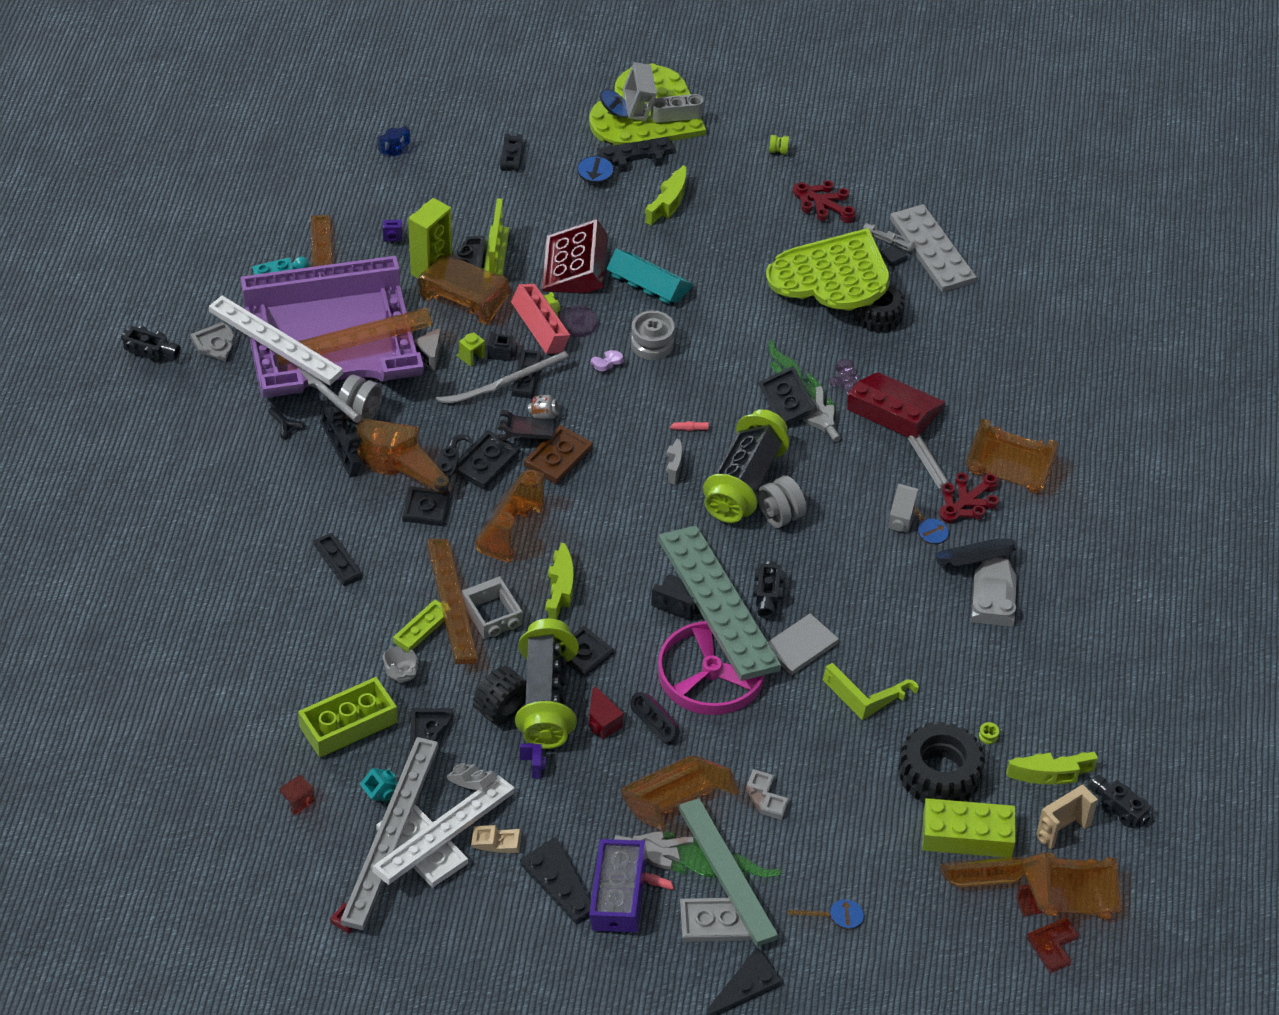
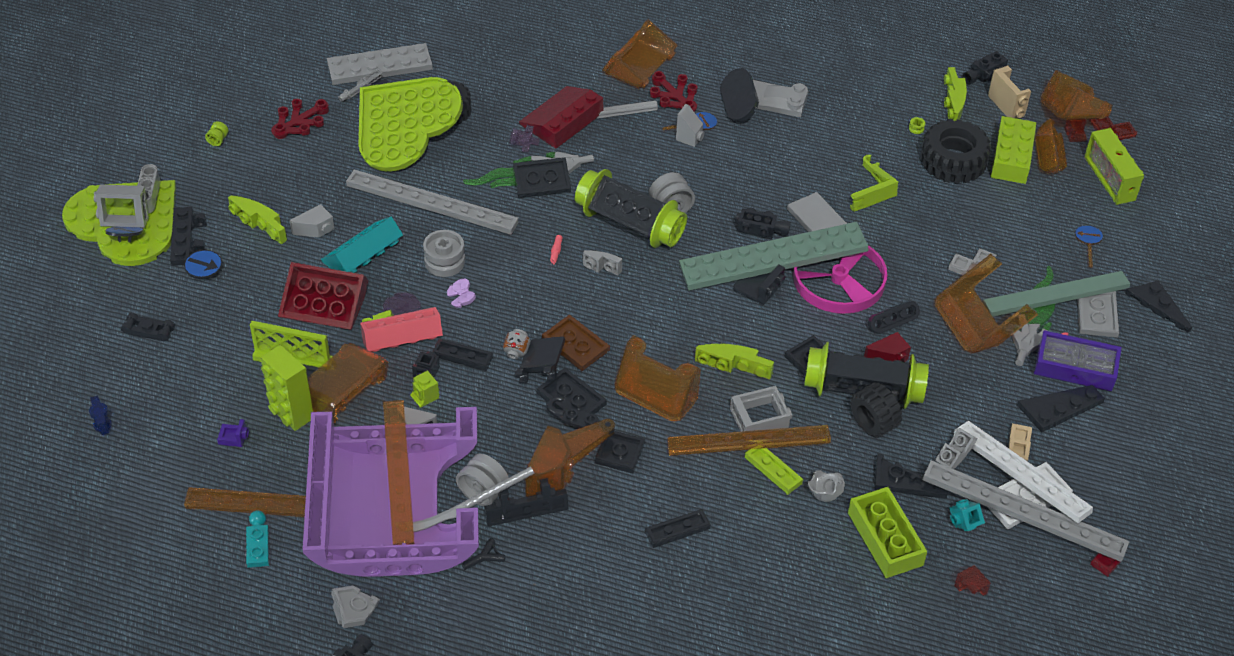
camera: 80 degrees left, 0 degrees up
white plate [209,296,343,385] -> none
light grey piece [436,351,568,403] -> none
dark purple bracket [520,743,546,779] -> none
none -> light grey slope [290,204,334,237]
none -> light grey plate [346,169,519,235]
none -> lime brick [1084,128,1144,205]

